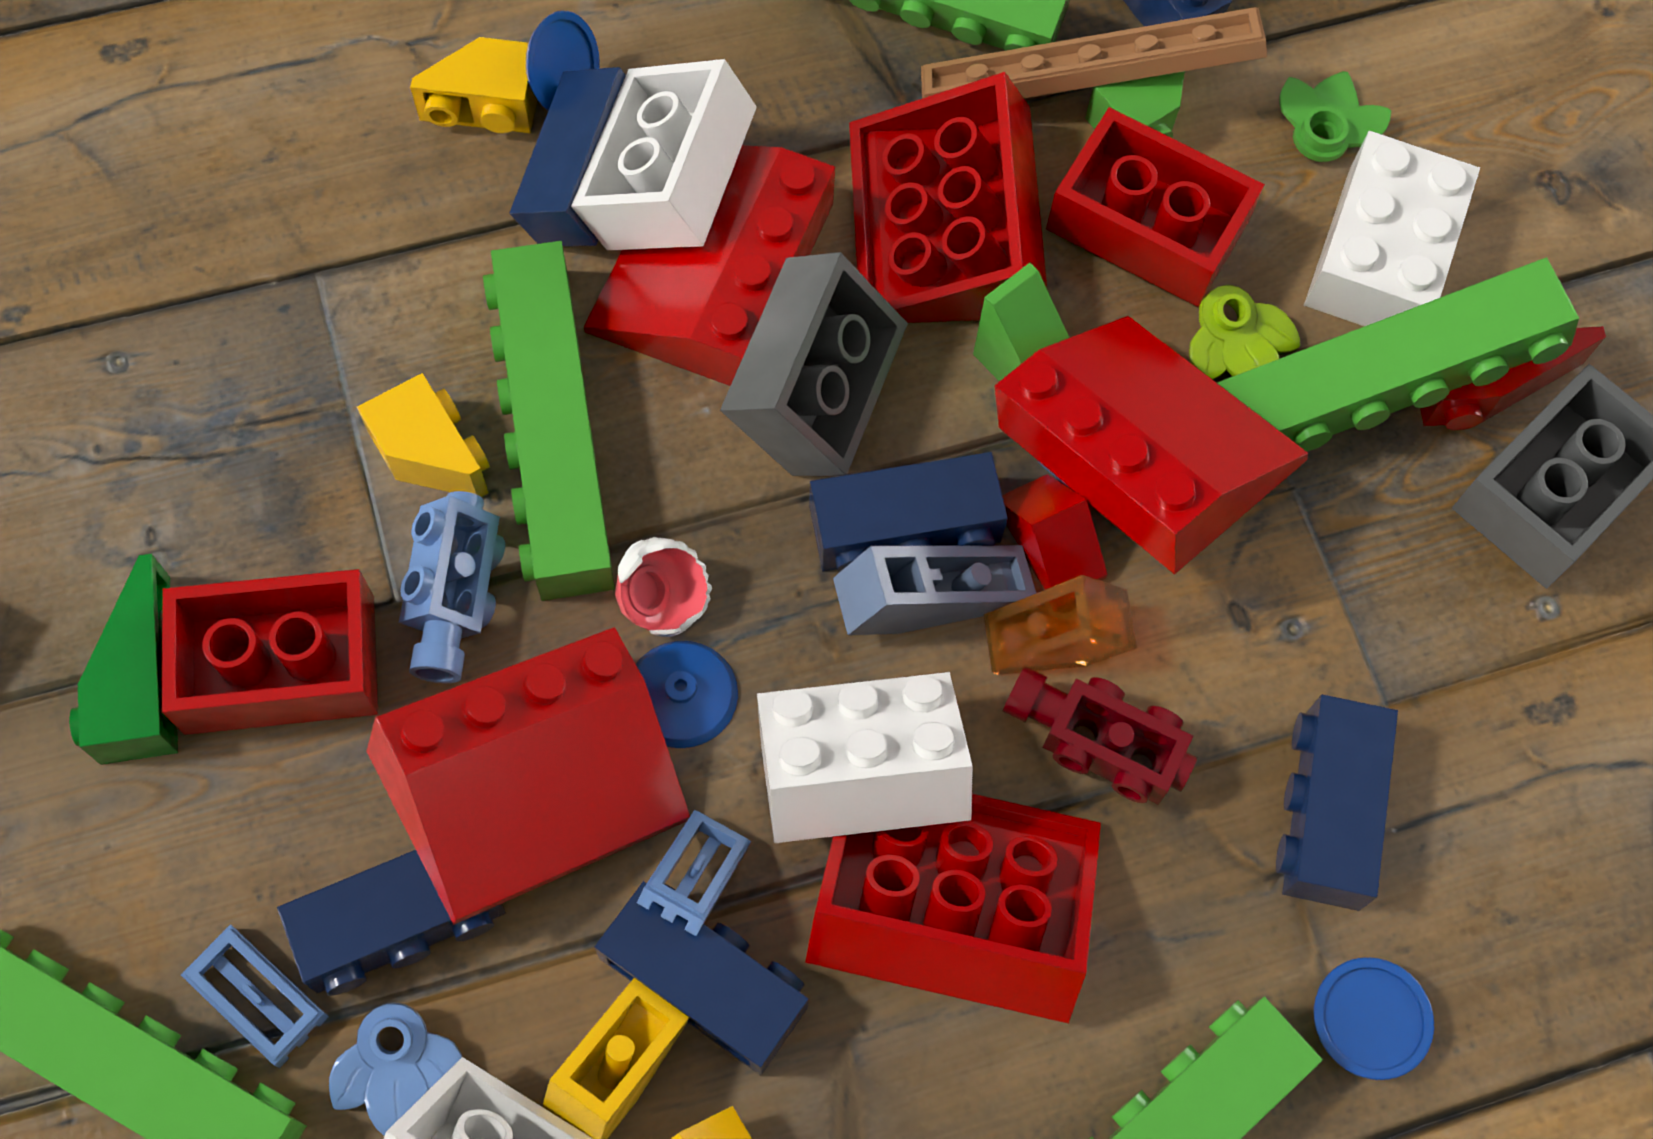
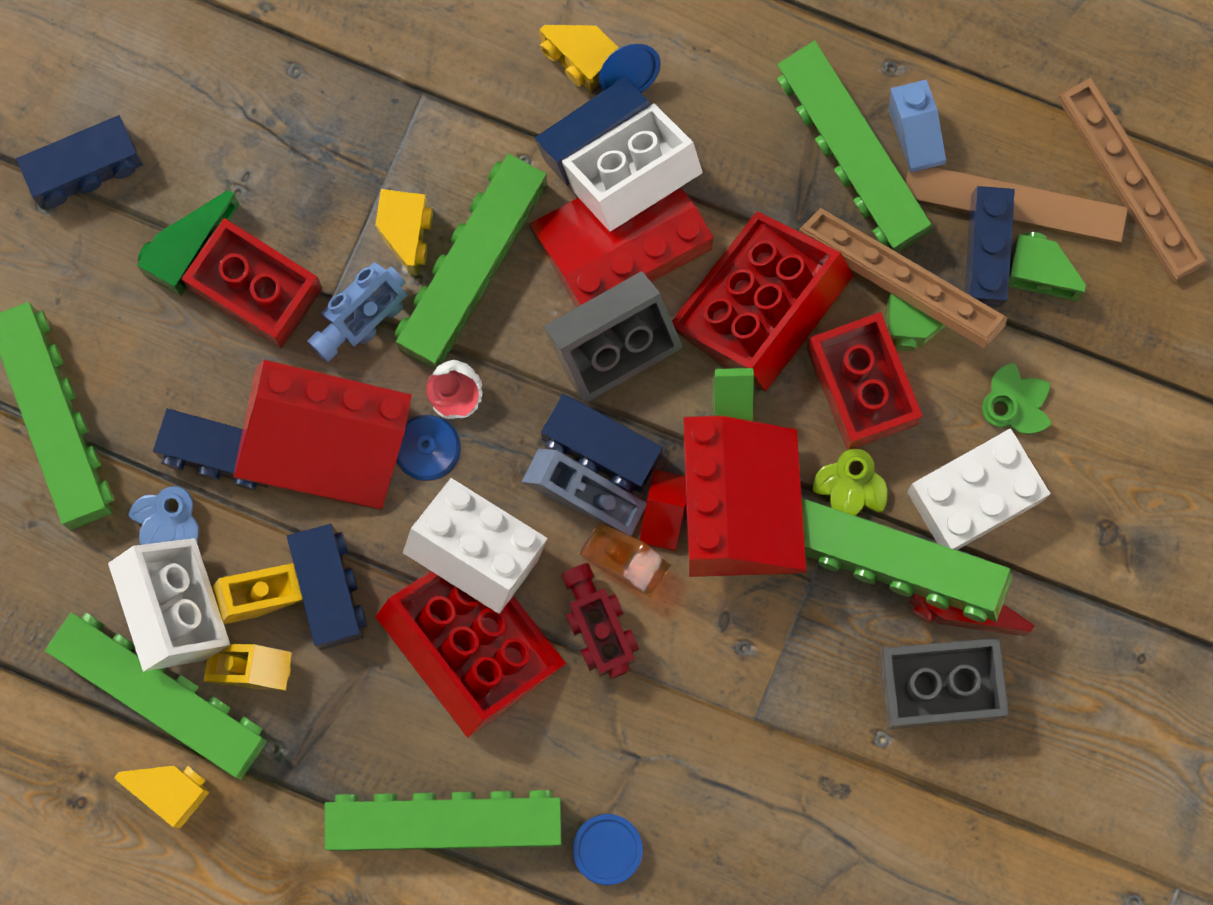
camera: 45 degrees right, 10 degrees up
medium blue tile [181,924,329,1068] -> none
medium blue tile [637,810,751,936] -> none
dark blue brick [1276,694,1398,911] -> none

